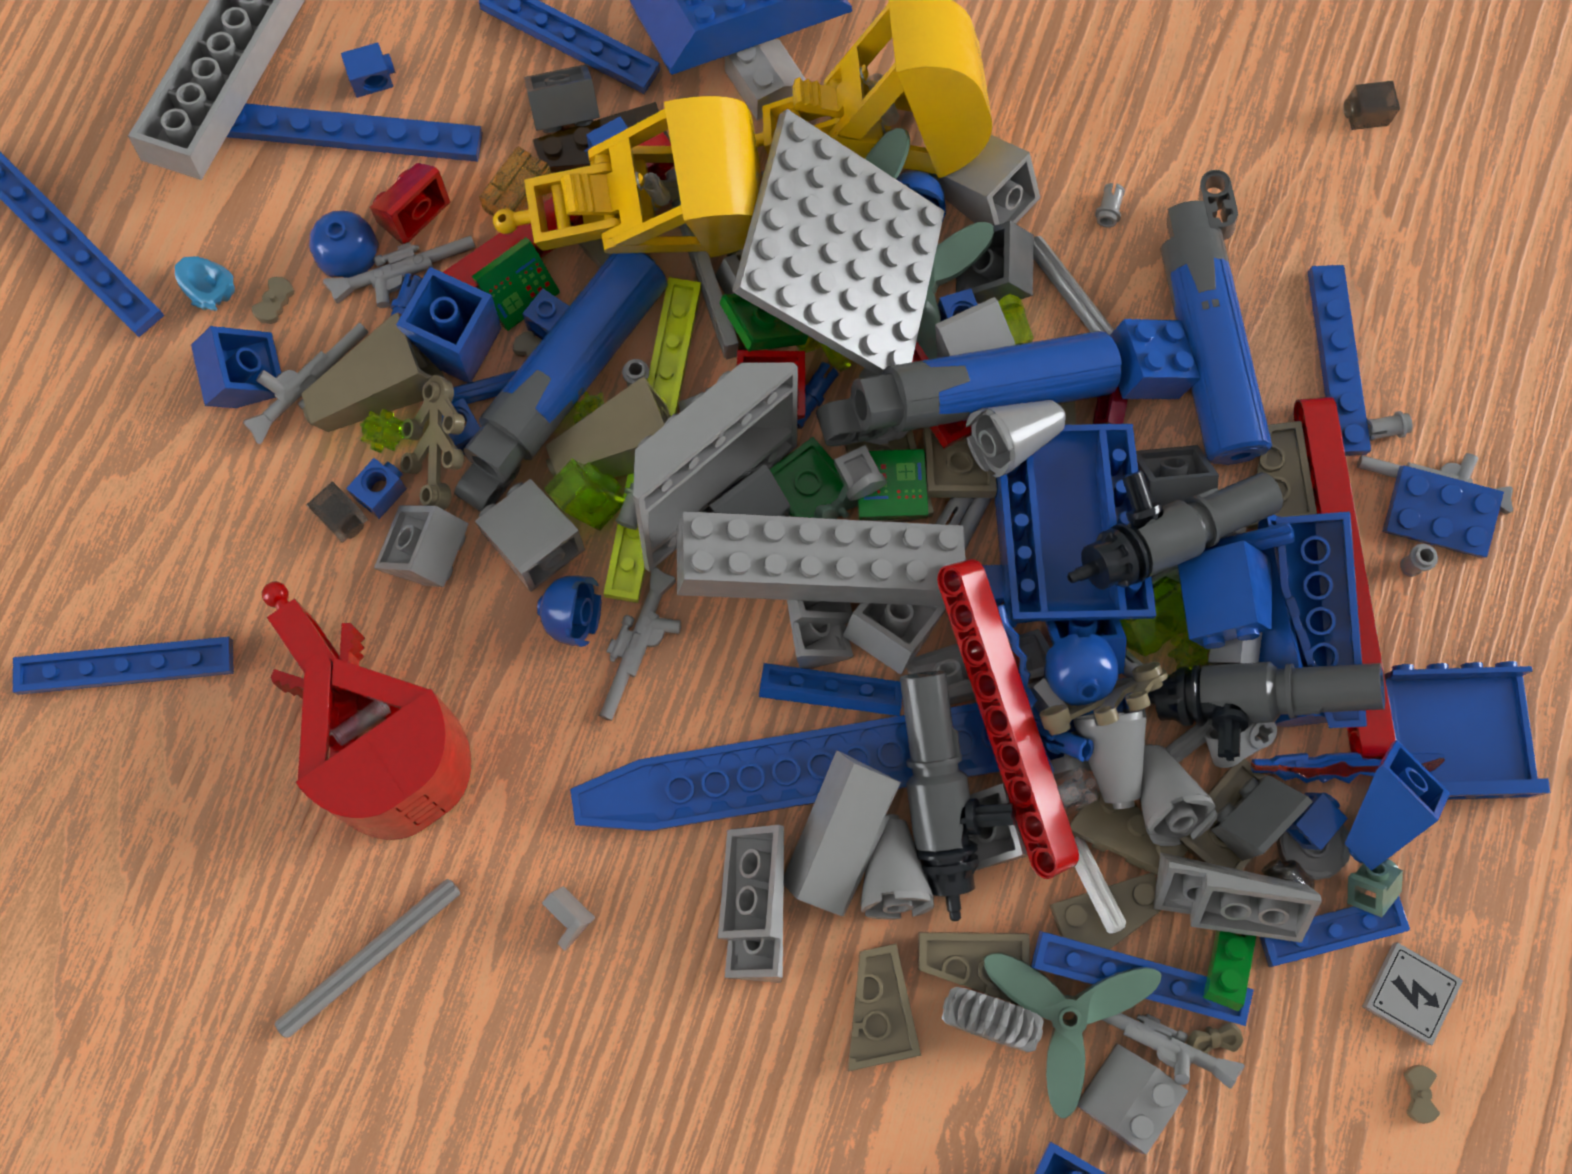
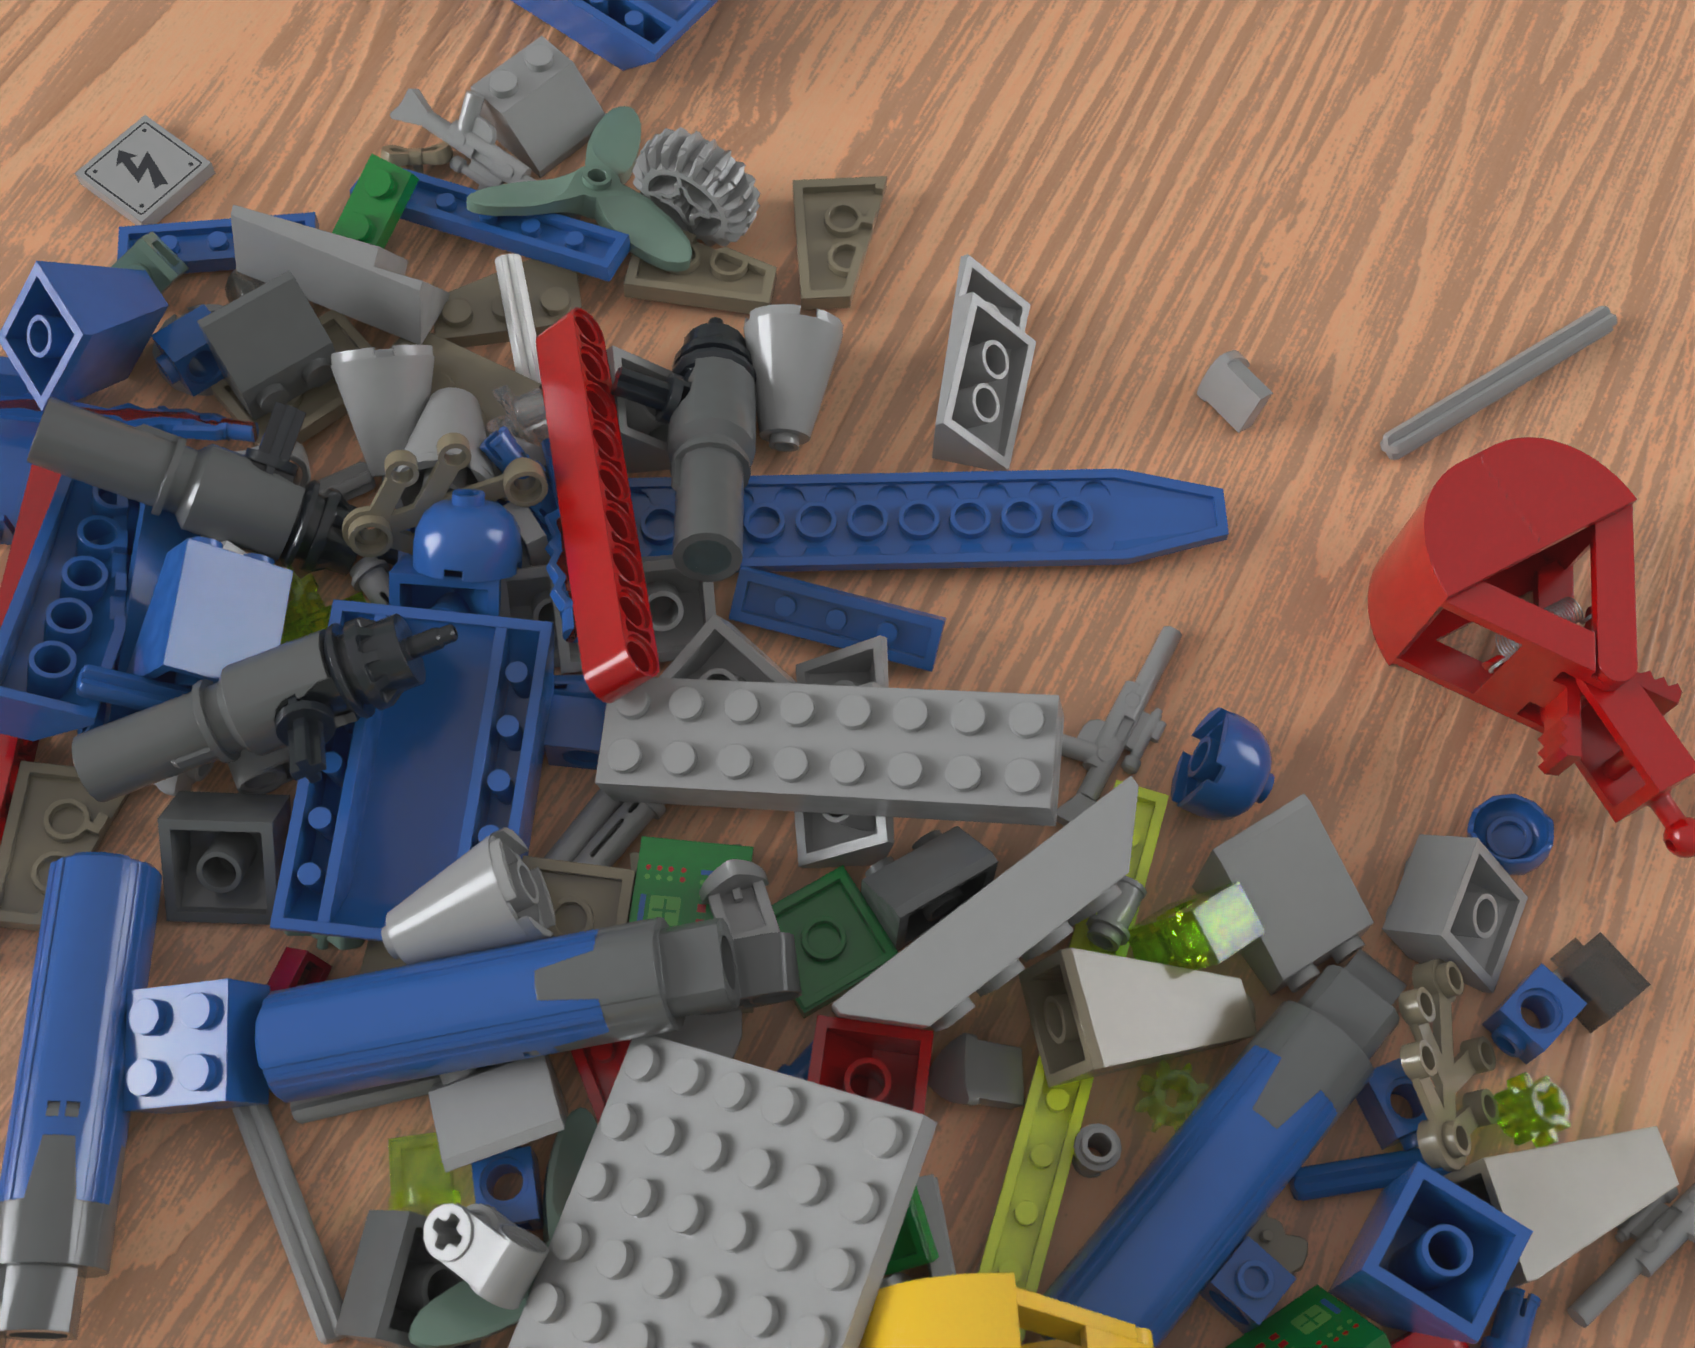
camera: 170 degrees left, 10 degrees down
light grey slope [784,750,901,916] -> none
sand green piece [814,485,858,519] -> none
dark tan piece [1404,1065,1440,1124] -> none
none -> light grey piece [423,1203,549,1310]
none -> blue hair [1467,794,1554,875]

